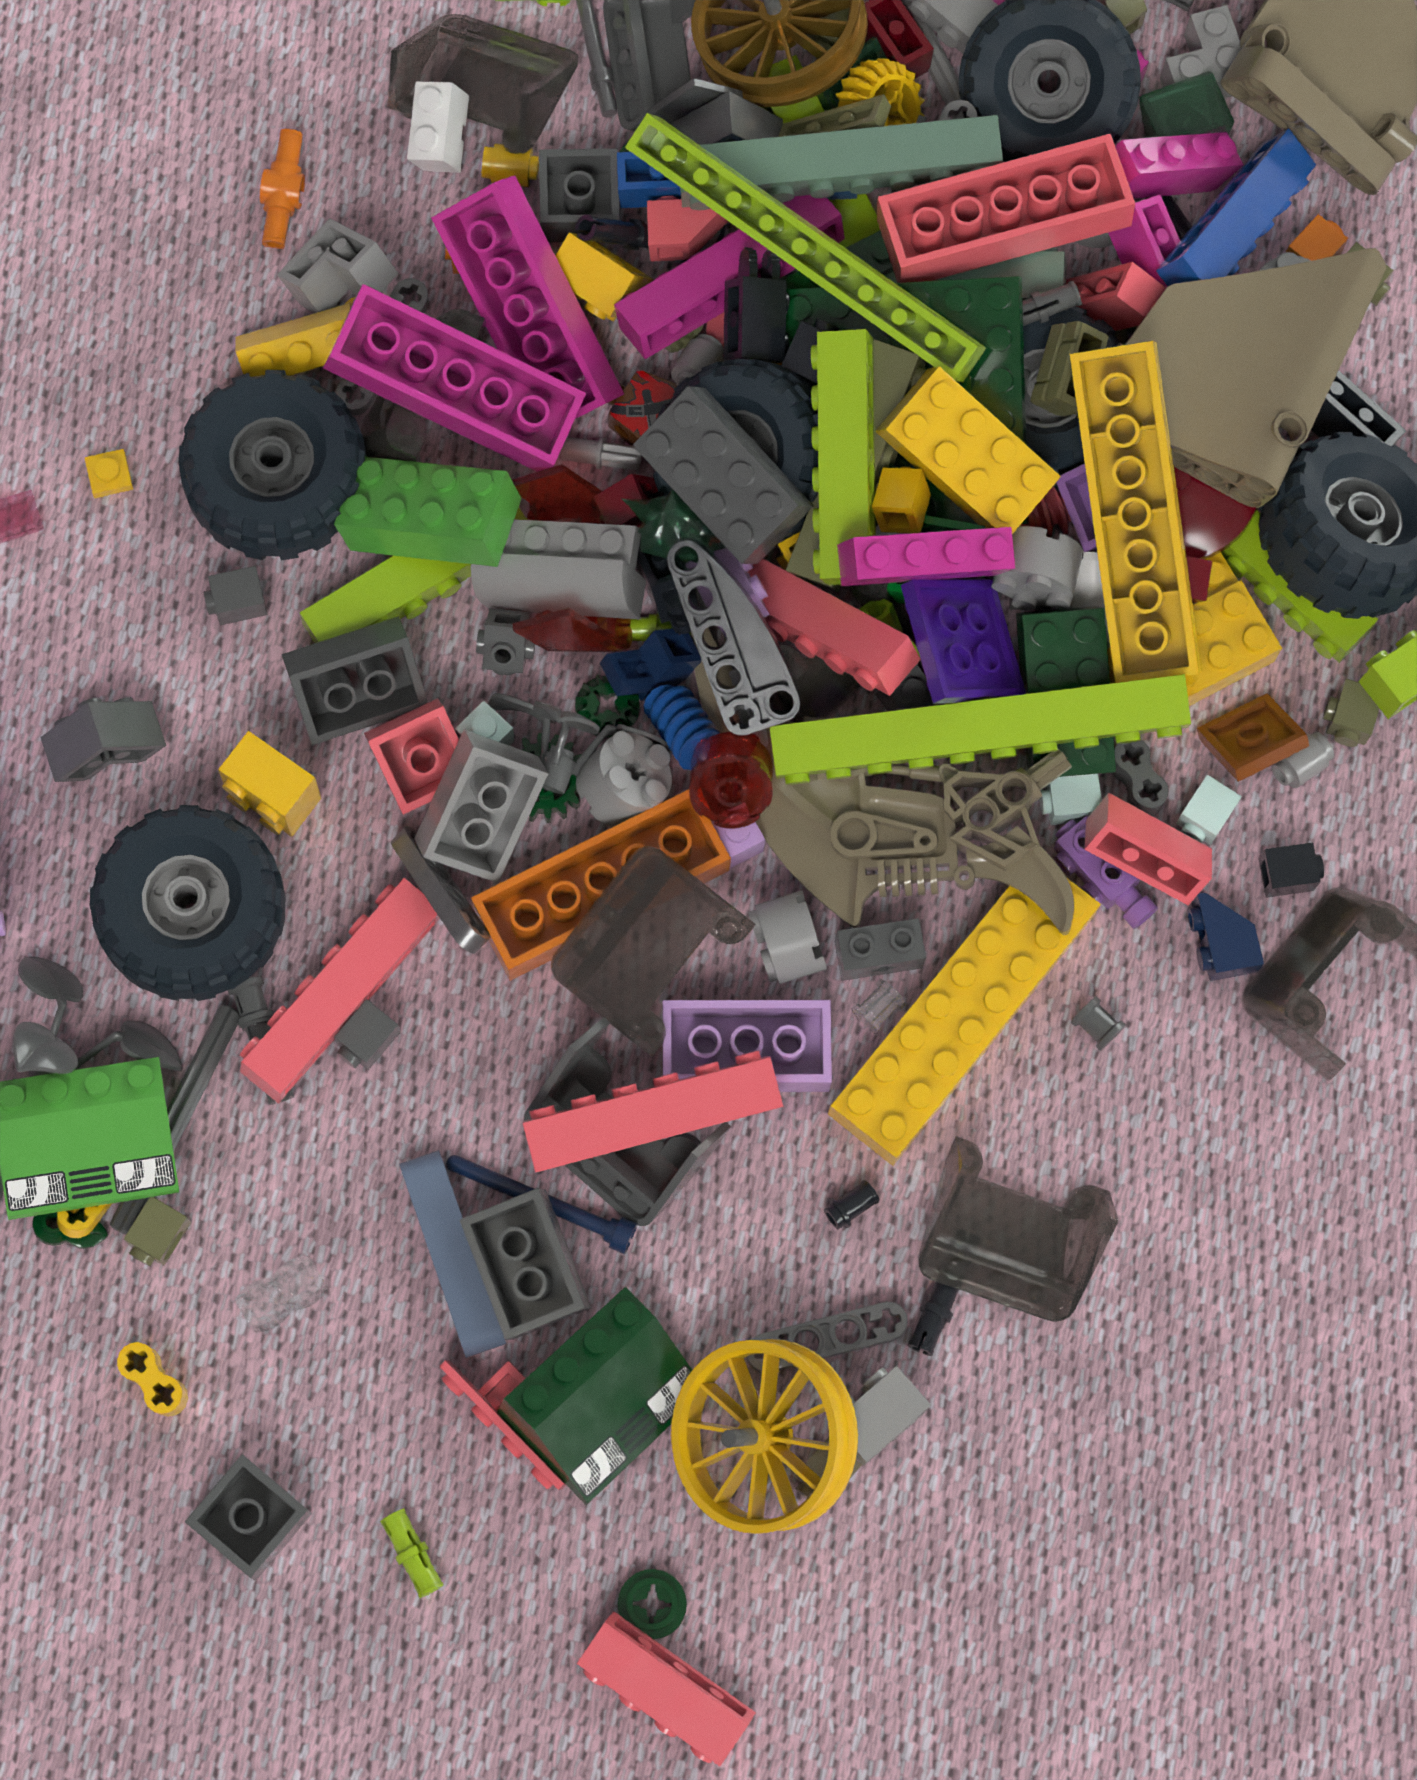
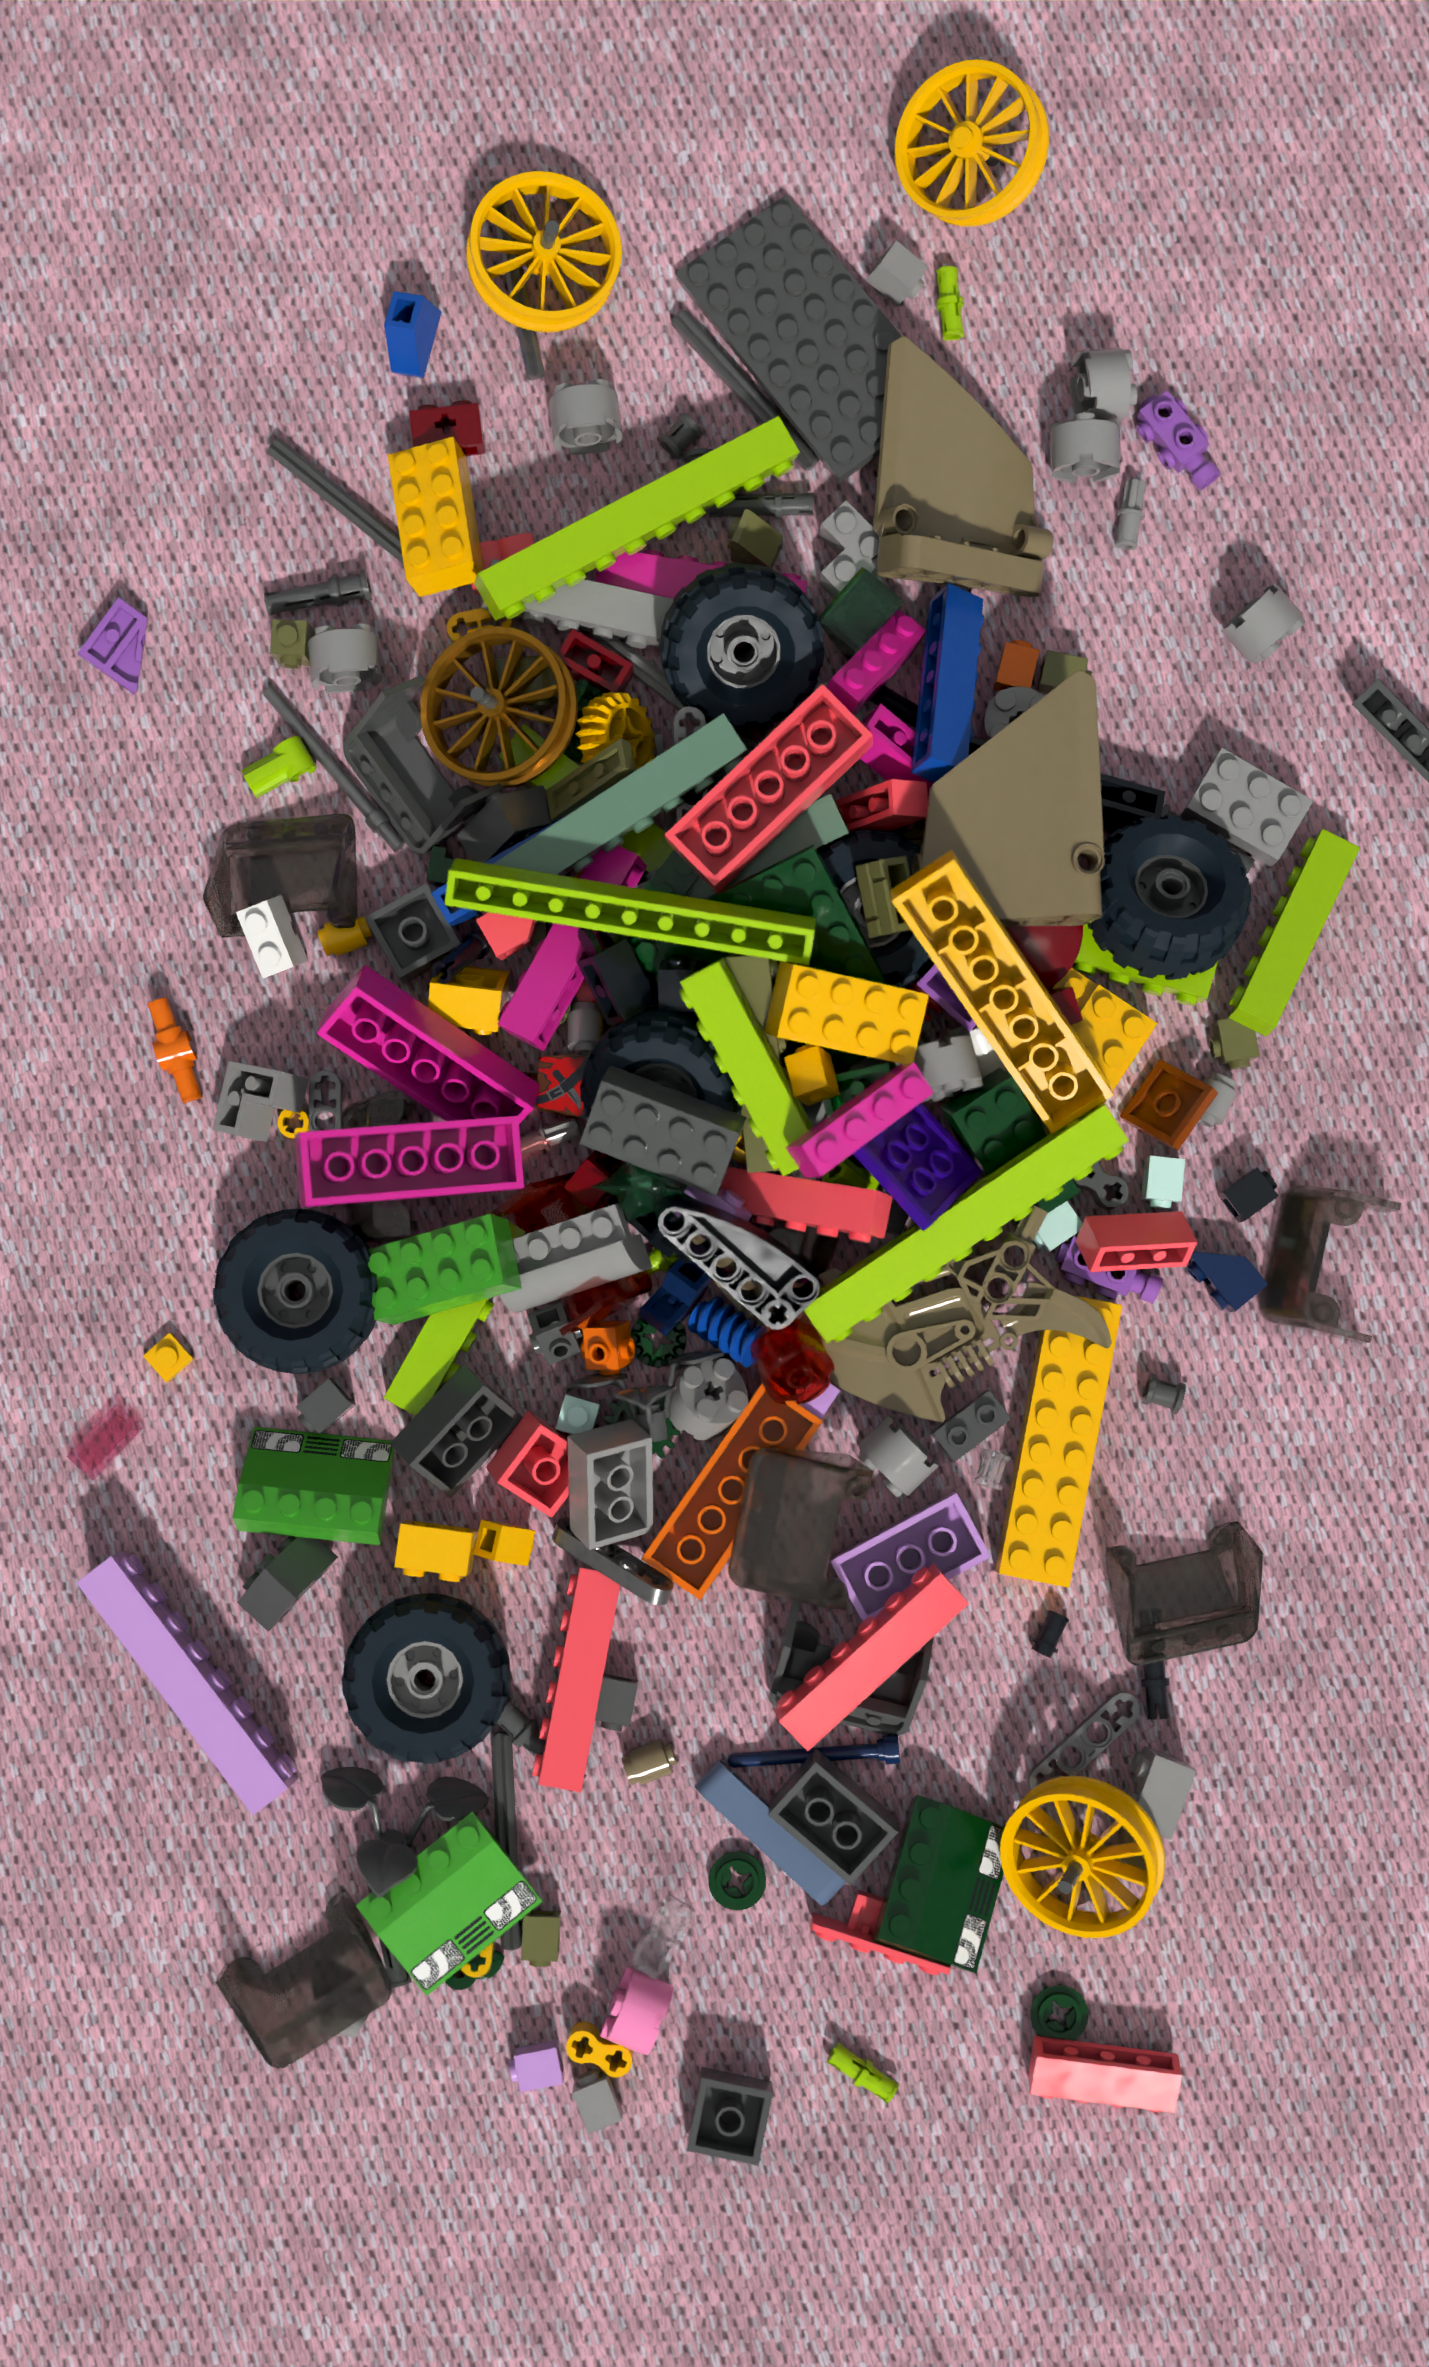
camera: 25 degrees left, 10 degrees up
yellow brick [235,303,351,377] -> none
dark grey pin [1023,281,1082,326] -> none
none -> bright green slope [233,1427,395,1545]
none -> yellow brick [473,1519,536,1566]
none -> lavender brick [509,2040,565,2092]
none -> light grey brick [572,2069,623,2134]
none -> orange brick [581,1320,635,1375]
none -> bright pink brick [599,1966,674,2055]
none -> dark tan brick [622,1739,677,1785]
none -> dark green gear [709,1851,766,1910]

